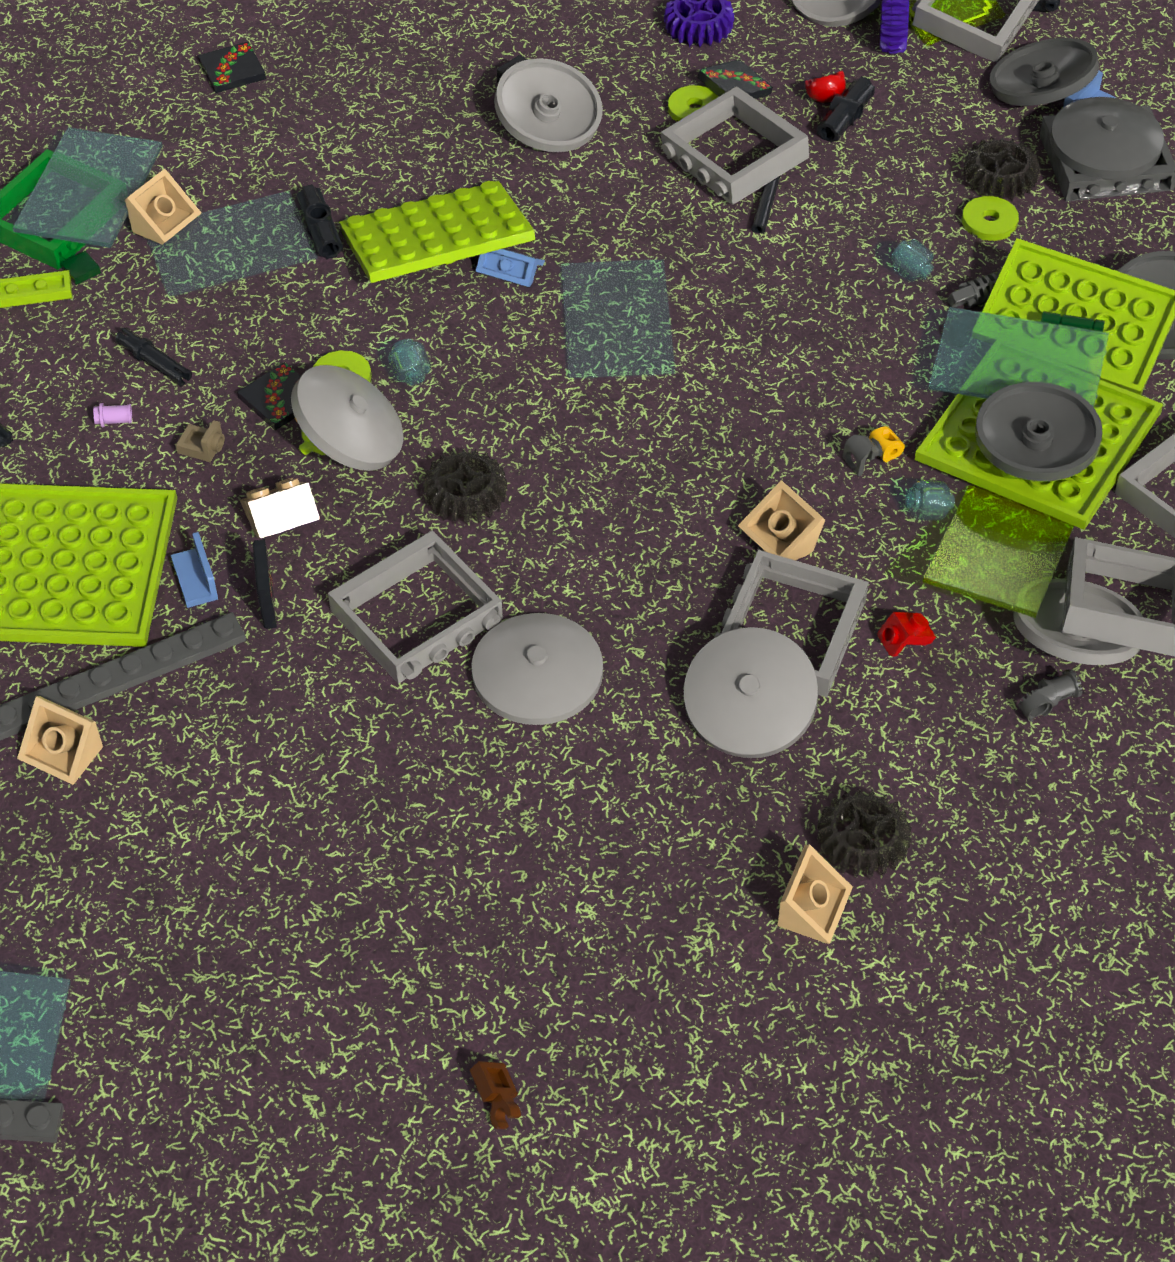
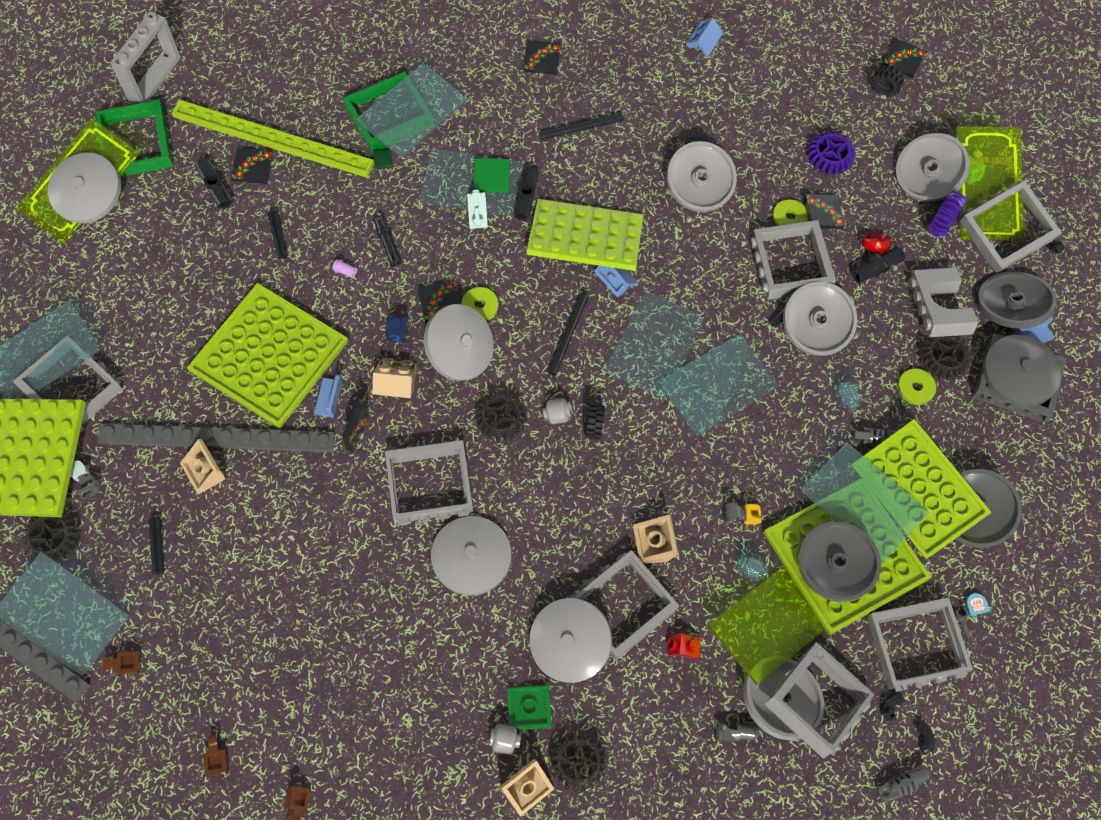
camera: 25 degrees right, 15 degrees up
tan slope [125,169,201,245] -> none
dark tan bracket [176,420,225,462] -> none
clear light blue head [388,339,431,385] -> none
dark green wheel [1041,311,1105,332] -> none
none -> reddish brown plate [101,651,141,675]
none -> black axle [149,517,164,575]
none -> reddish brown plate [203,735,228,776]
none -> dark blue brick [385,315,409,343]
none -> light aqua hinge [467,190,488,229]
none -> green tile [473,158,510,193]
none -> light grey head [489,724,521,754]
none -> green tile [507,685,552,730]
none -> black piece [539,112,624,140]
none -> light grey head [543,398,572,424]
none -> black piece [548,293,589,376]
none -> black tyre [585,404,605,440]
none -> clear light blue piece [658,334,780,437]
none -> light grey dish [783,282,857,356]
none -> light grey arch [908,268,978,337]

